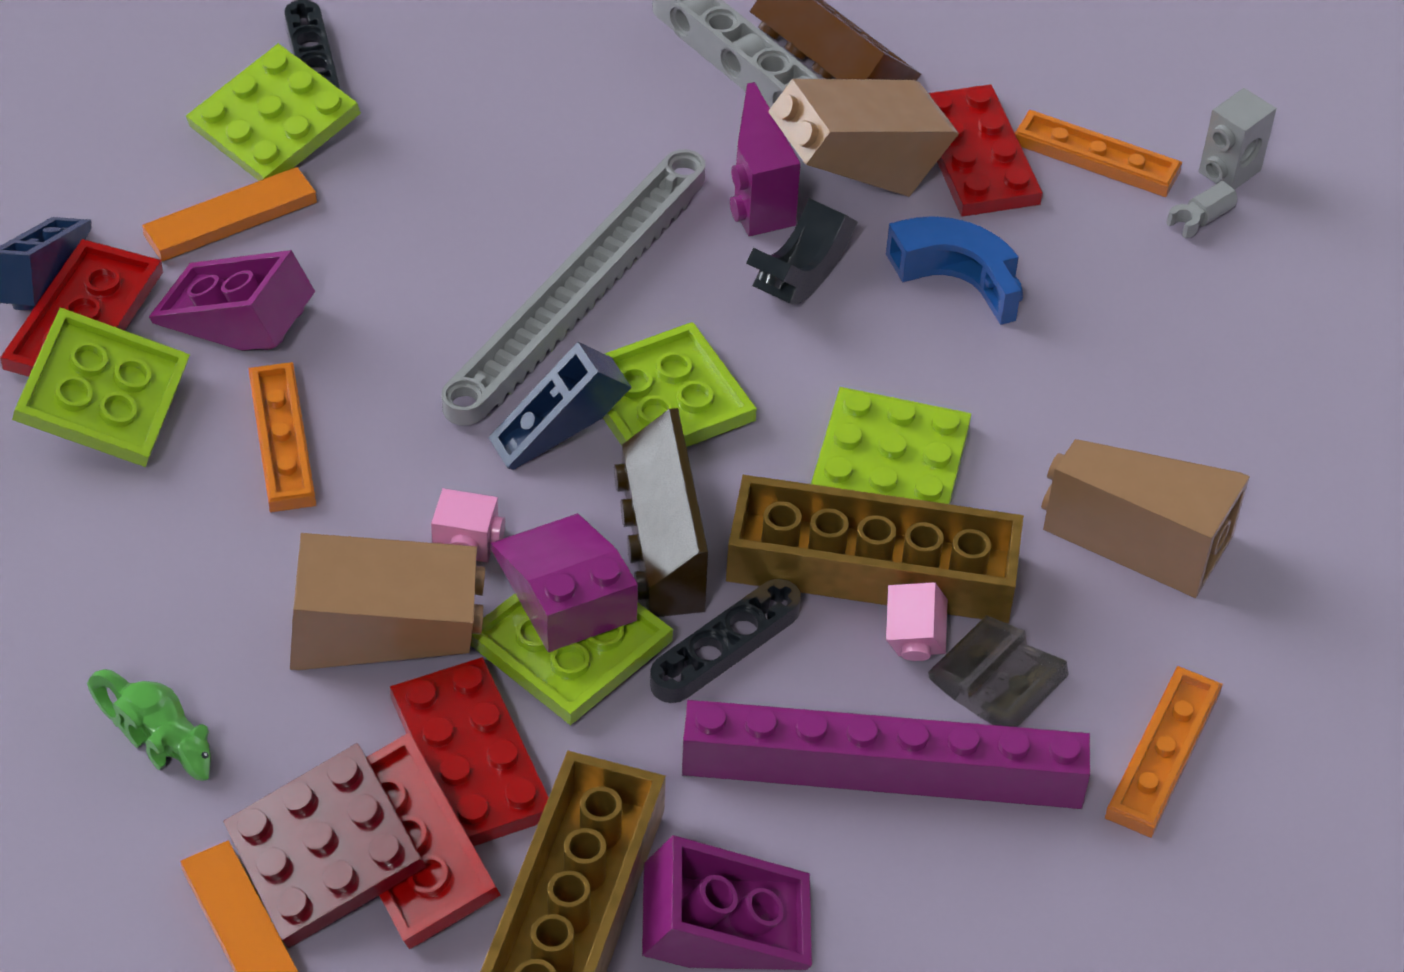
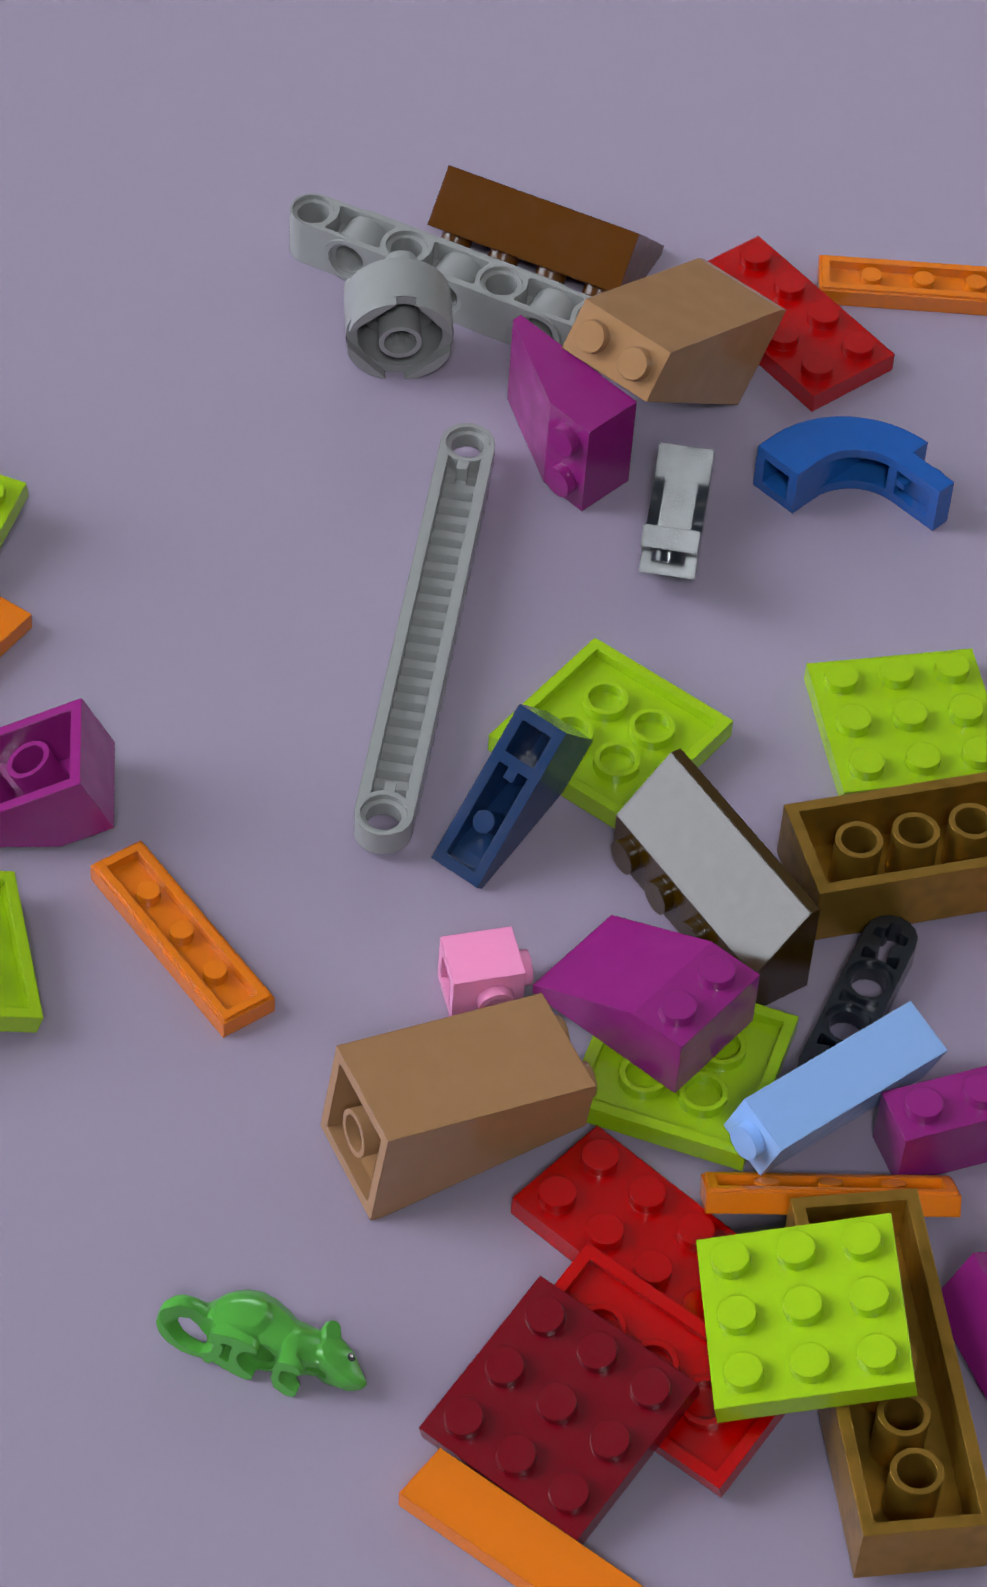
camera: 25 degrees left, 0 degrees up
none -> light grey brick [343,250,454,379]
none -> lime plate [696,1213,918,1423]
none -> orange tile [700,1172,962,1217]
none -> light blue brick [723,1001,948,1176]

